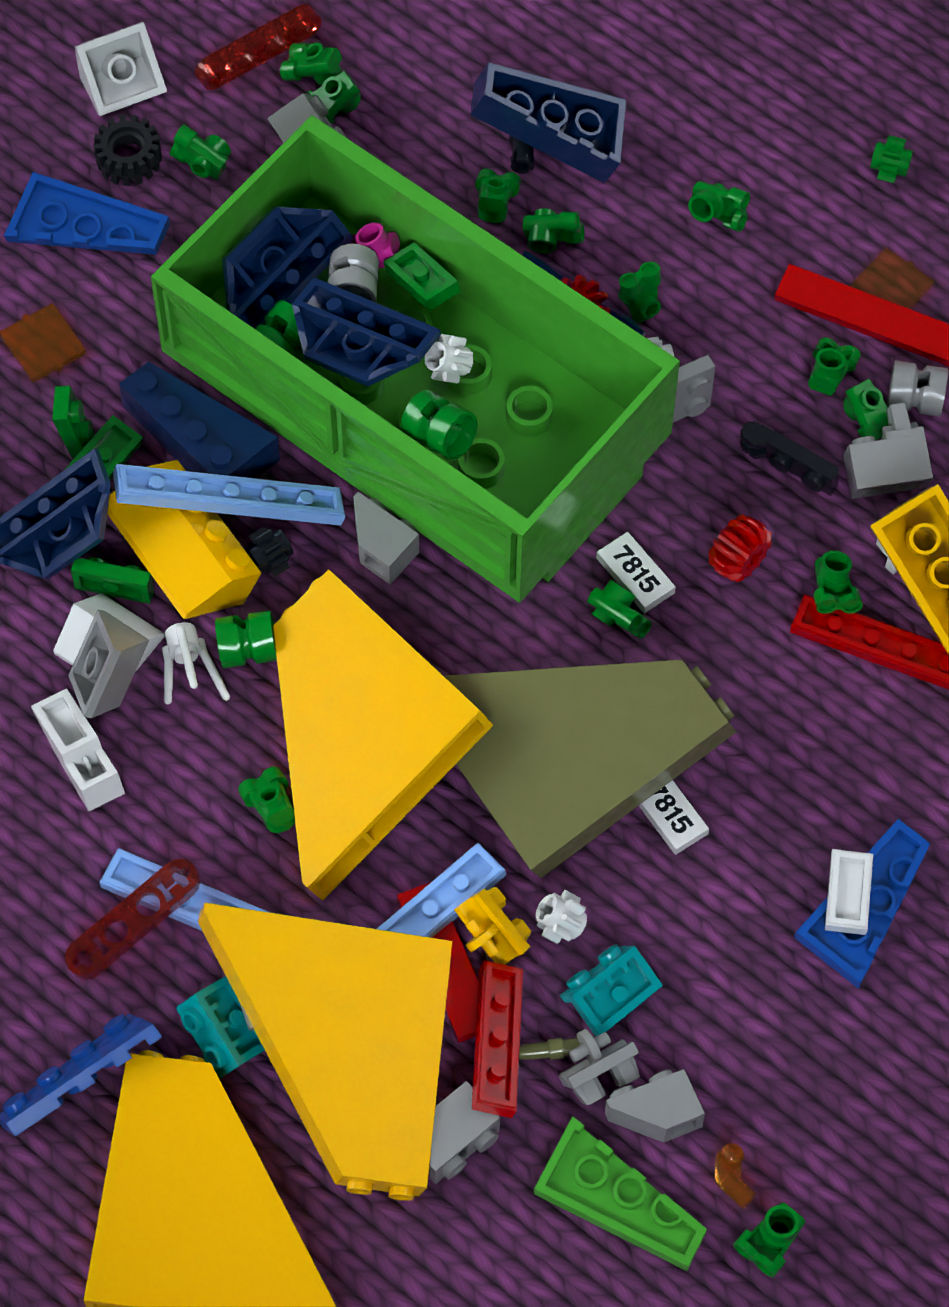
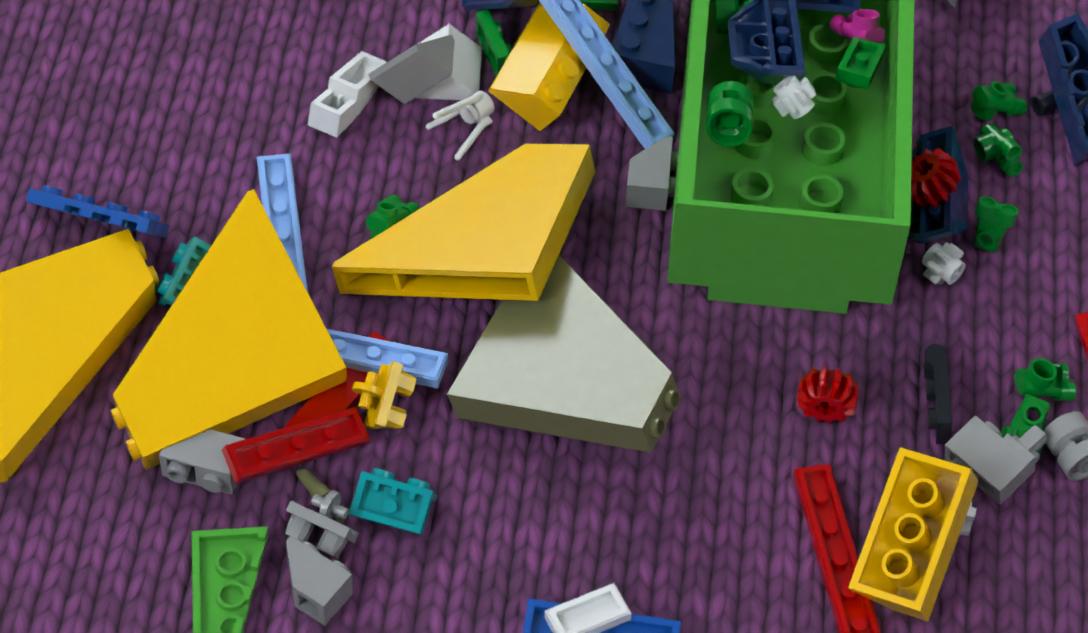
camera: 55 degrees right, 10 degrees down
clear red beam [65,859,201,979] -> none
green wheel [215,610,277,669] -> none
black gear [245,527,294,577] -> none
light grey wheel [328,244,379,303] -> none
white gear [536,890,587,944] -> none
green plate [587,579,652,639] -> none
white tile [596,532,676,614] -> none
white tile [639,780,709,855] -> none
light grey bracket [673,355,715,422] -> none
green plate [813,551,863,614] -> none

